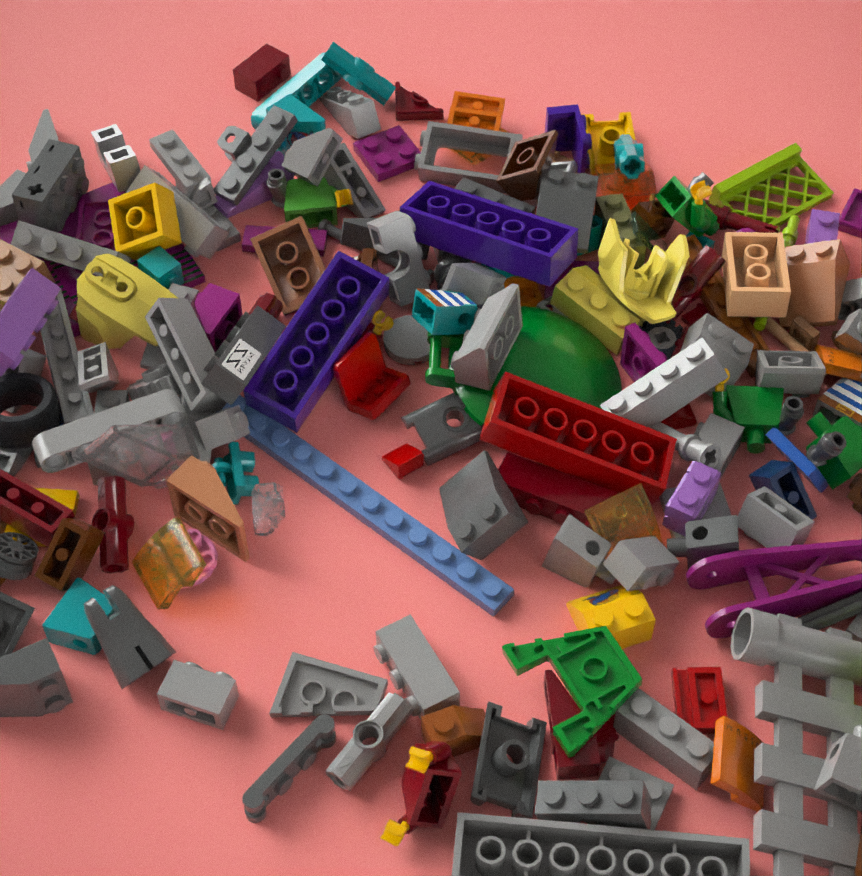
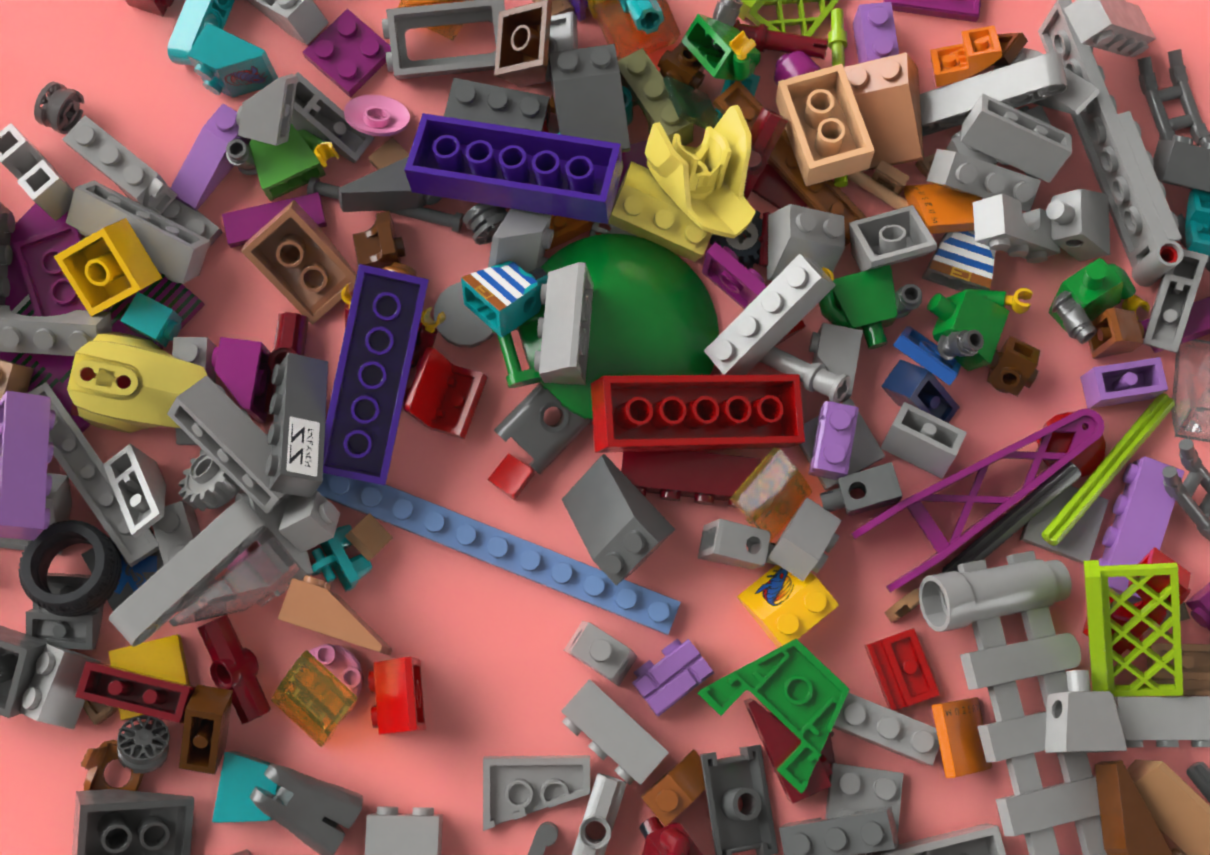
camera: 20 degrees left, 25 degrees up
plate [214,105,298,206] -> none
clear rock [251,482,285,536] -> none
light grey arch [367,211,431,307] -> none
none -> dark grey wheel [34,81,85,134]
none -> bright pink dish [344,95,410,136]
none -> medium nougat tile [345,513,393,561]
none -> red slope [369,656,426,735]
none -> light grey torso [563,621,637,686]
none -> medium lavender brick [632,638,714,717]
none -> medium nougat tile [884,588,920,623]

